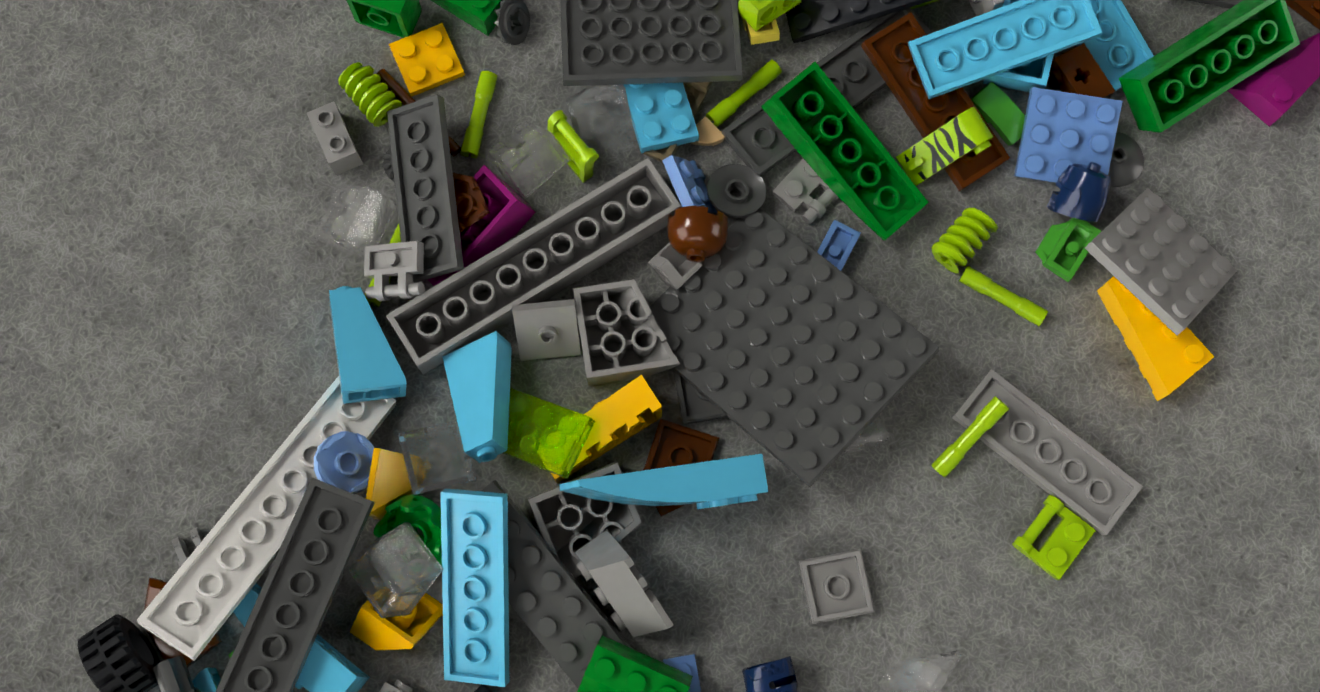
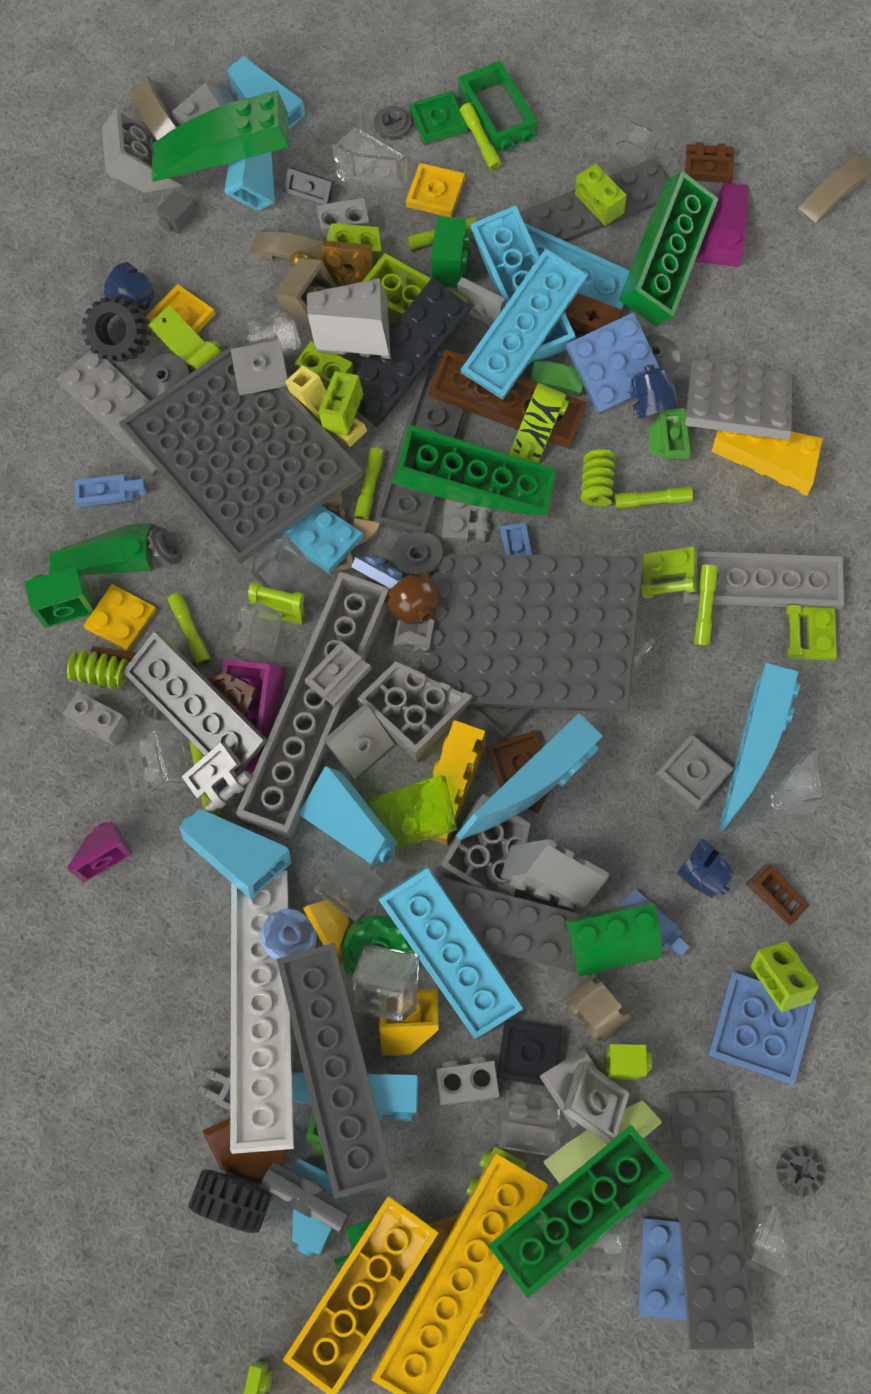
camera: 30 degrees left, 5 degrees down
none -> magenta slope [67,821,132,883]
none -> light grey plate [305,641,371,708]
none -> lime plate [641,547,697,598]
none -> medium azure slope [718,663,801,831]

